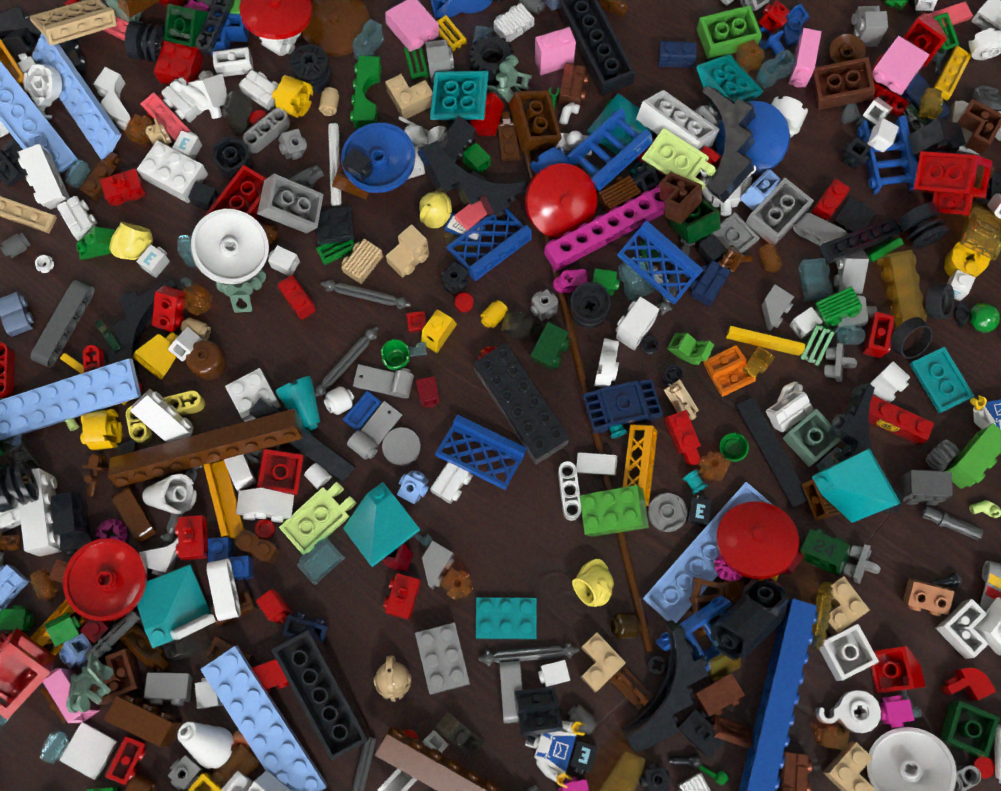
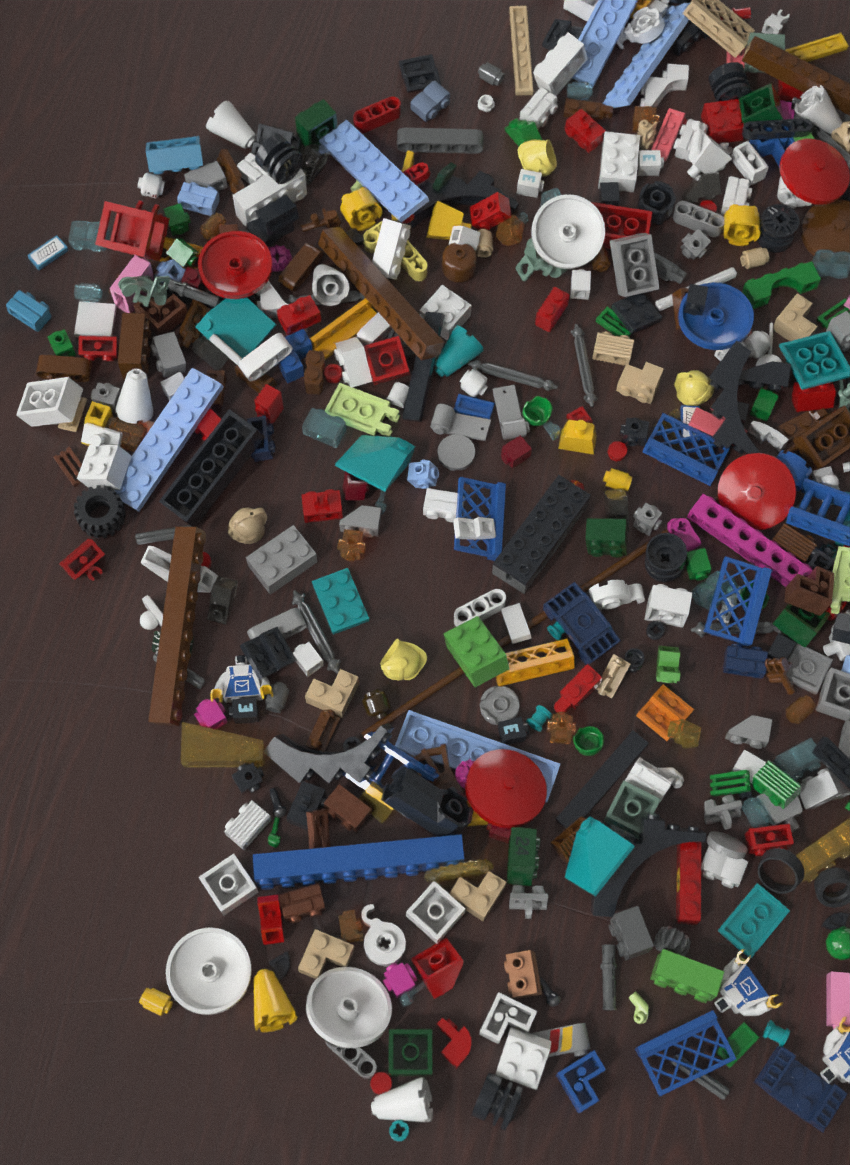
camera: 65 degrees right, 5 degrees down
yellow tile [726,326,805,356] -> none
none -> white slope [453,517,496,539]
none -> light grey tile [707,831,748,859]
none -> white slope [748,421,788,452]

